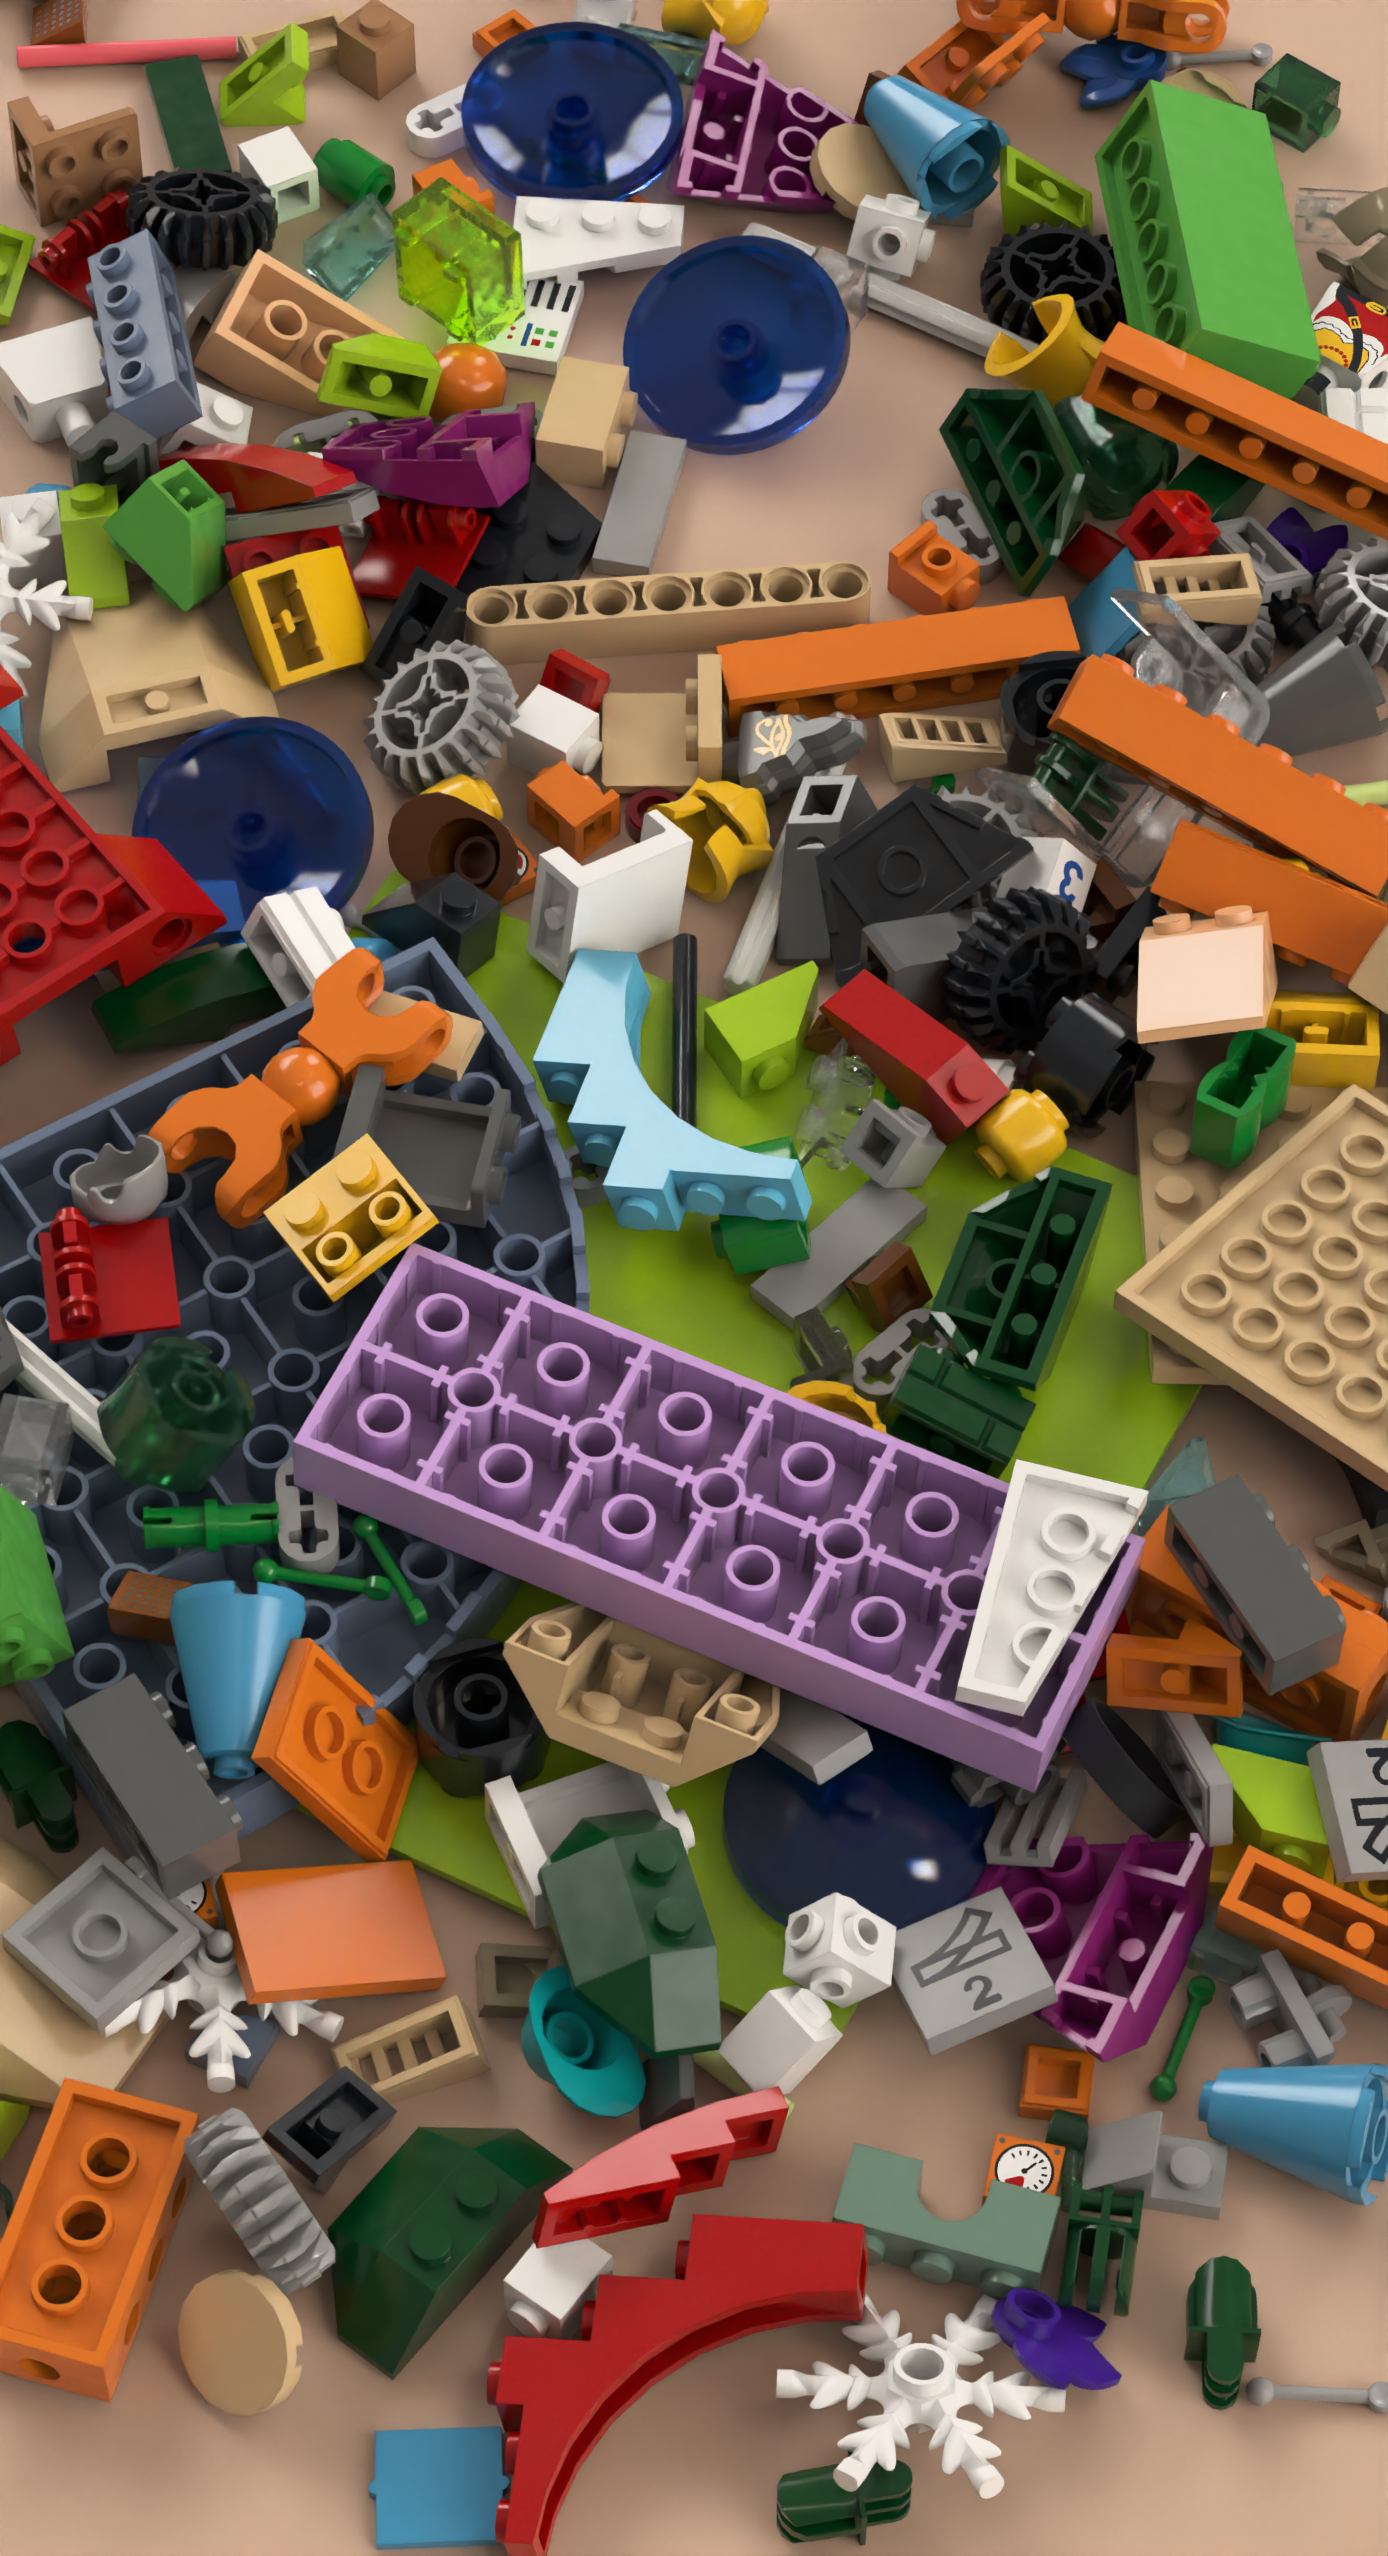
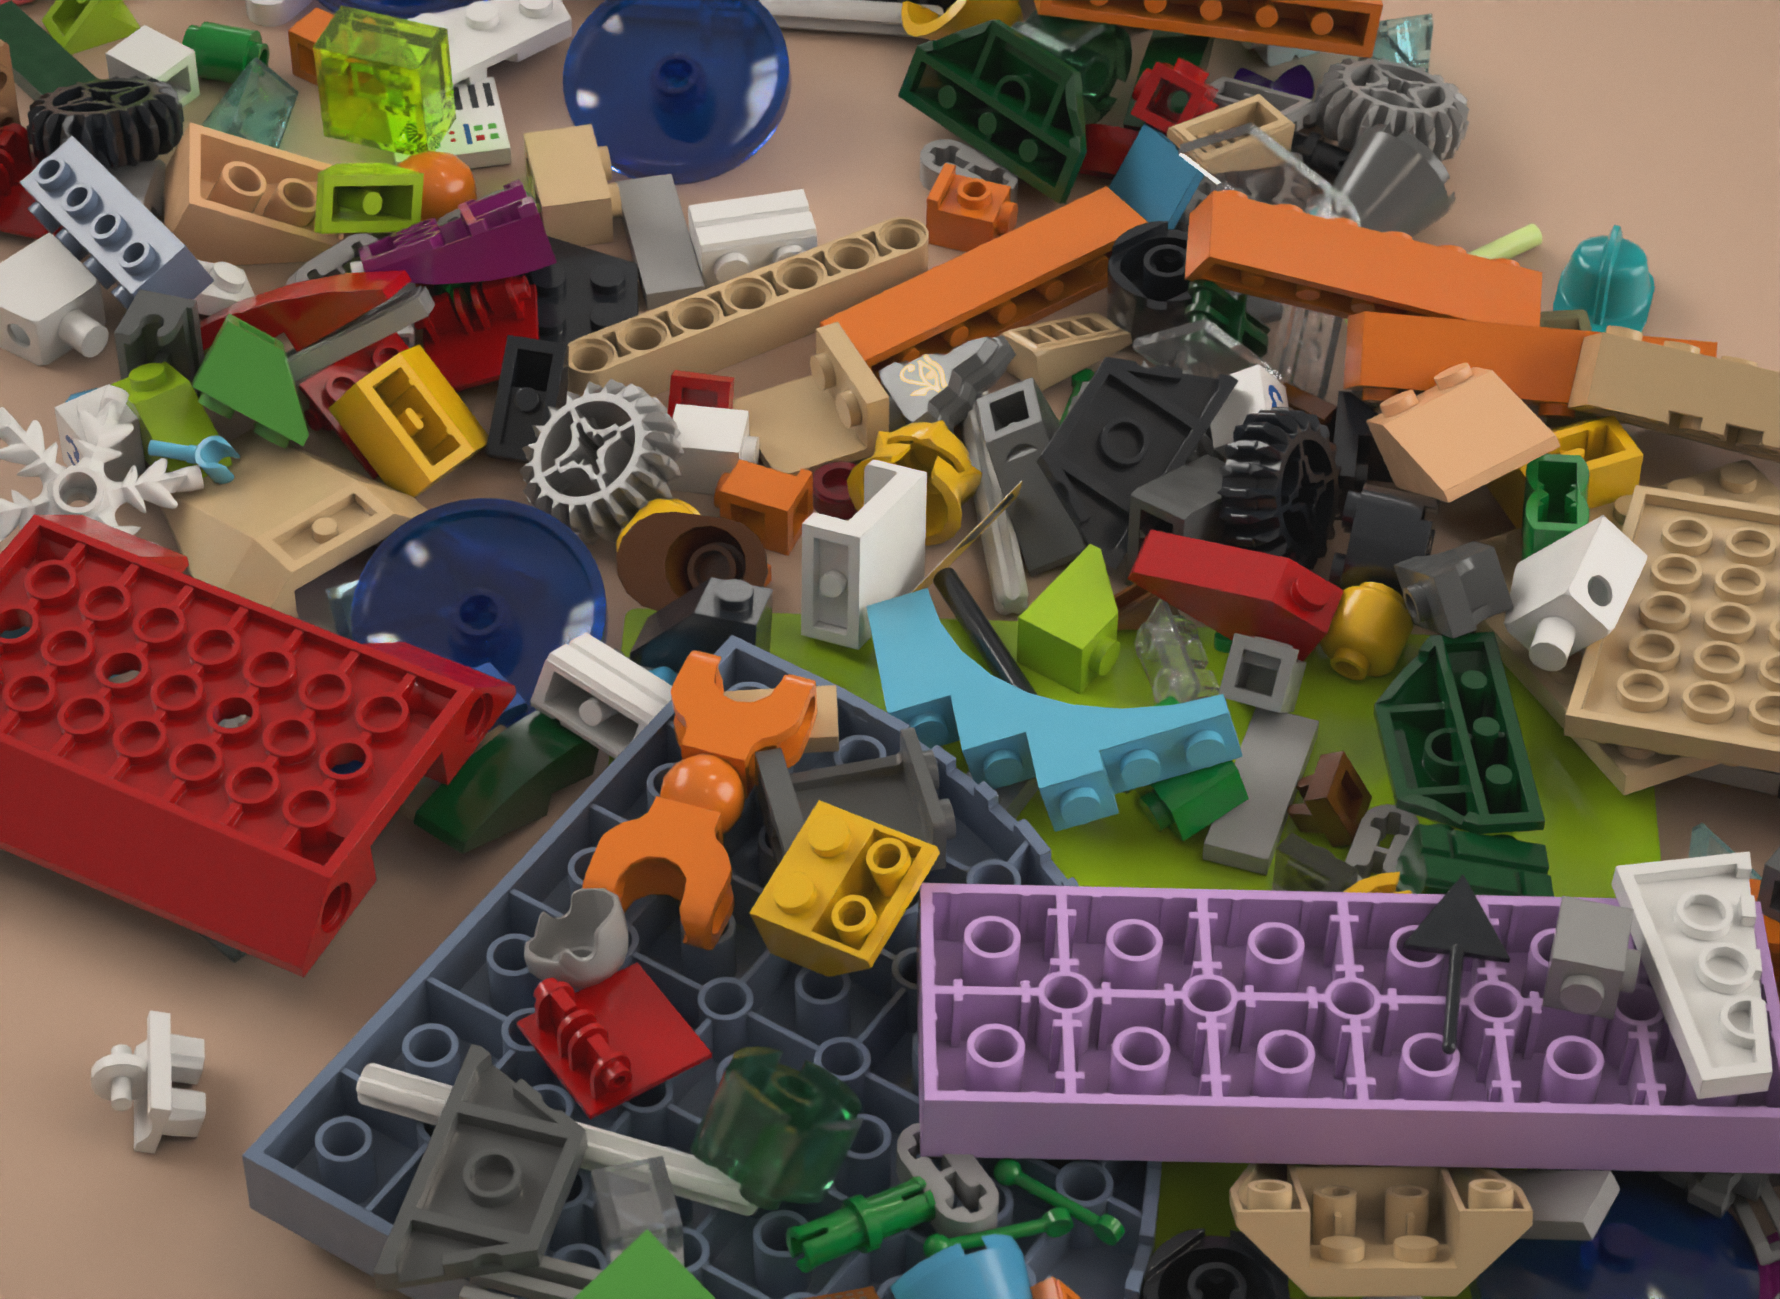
camera: 25 degrees left, 10 degrees down
none -> medium azure hand [148,435,241,484]
none -> white brick [688,189,817,289]
none -> yellow sticker [911,481,1023,593]
none -> dark grey brick [1394,541,1514,639]
none -> black piece [1403,874,1510,1055]
none -> white torso [1504,515,1648,671]
none -> light grey brick [1542,896,1641,1019]

